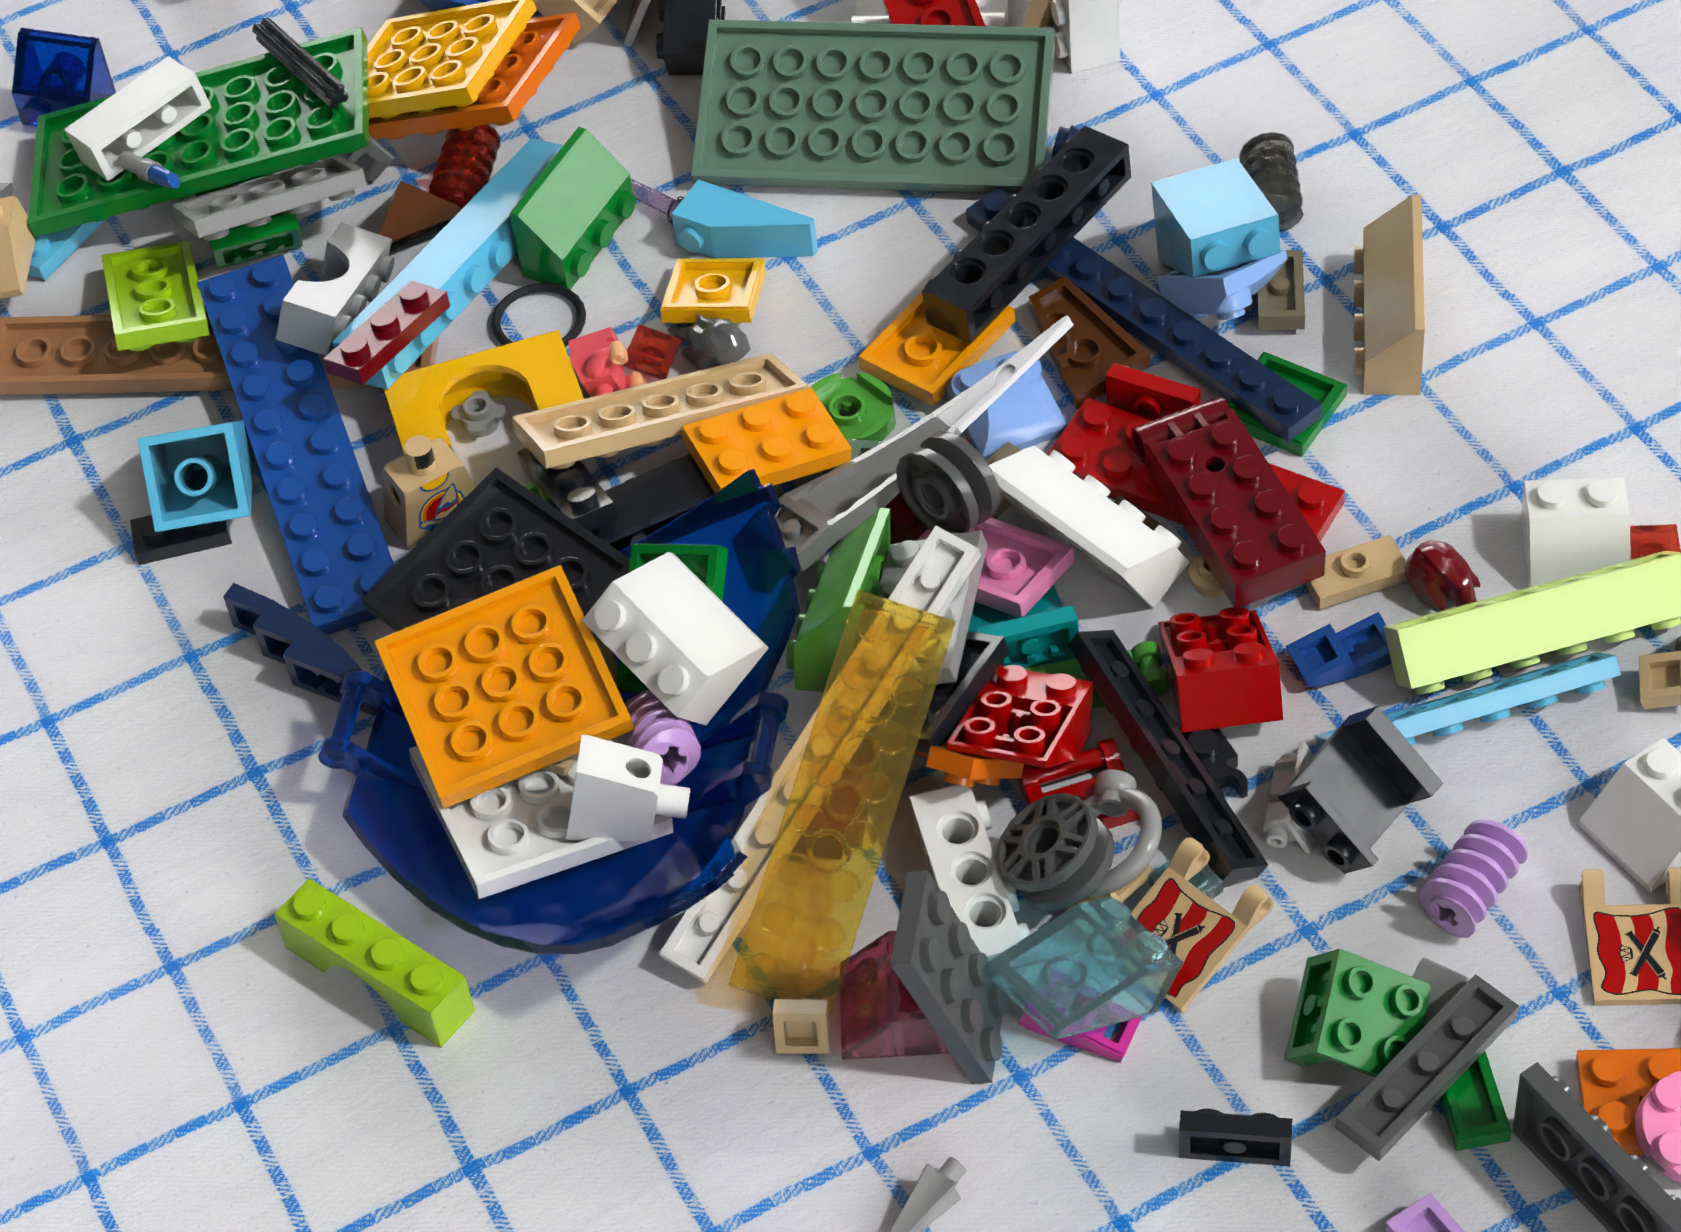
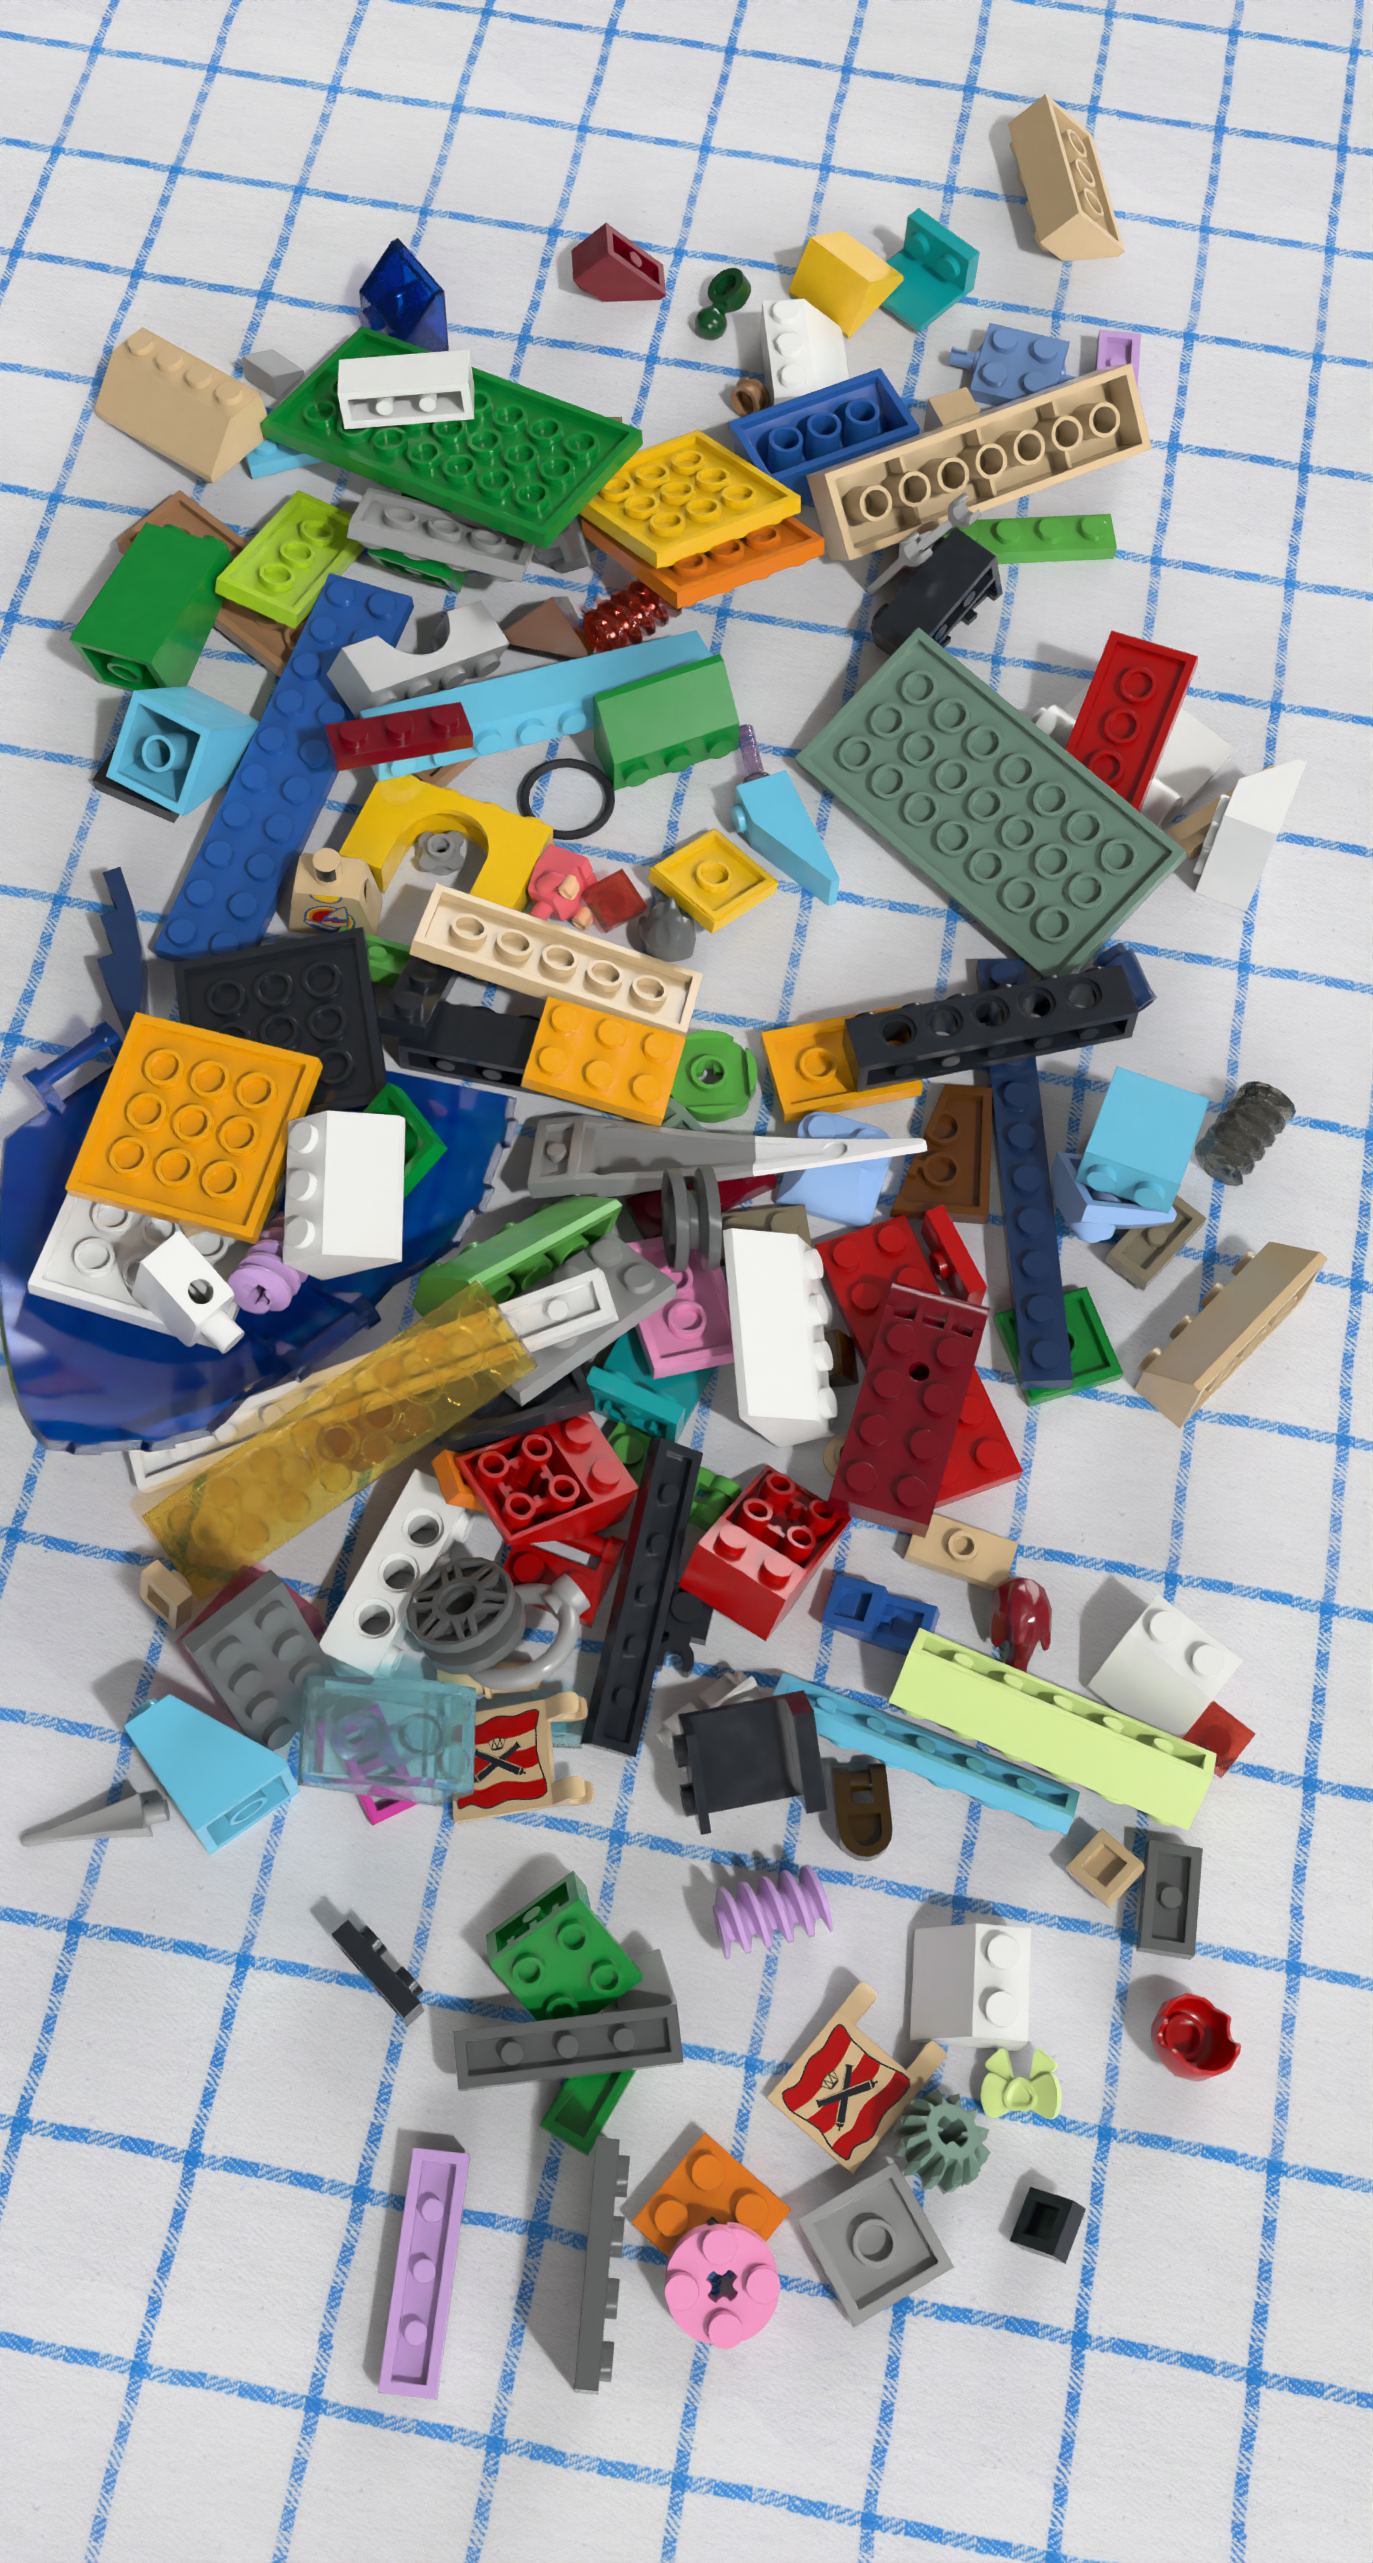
camera: 30 degrees right, 15 degrees up
piece [117,151,180,189] -> none
black axle [252,18,348,108] -> none
none -> green slope [69,522,234,692]
none -> medium azure slope [123,1694,300,1855]
none -> dark brown plate [831,1763,893,1862]

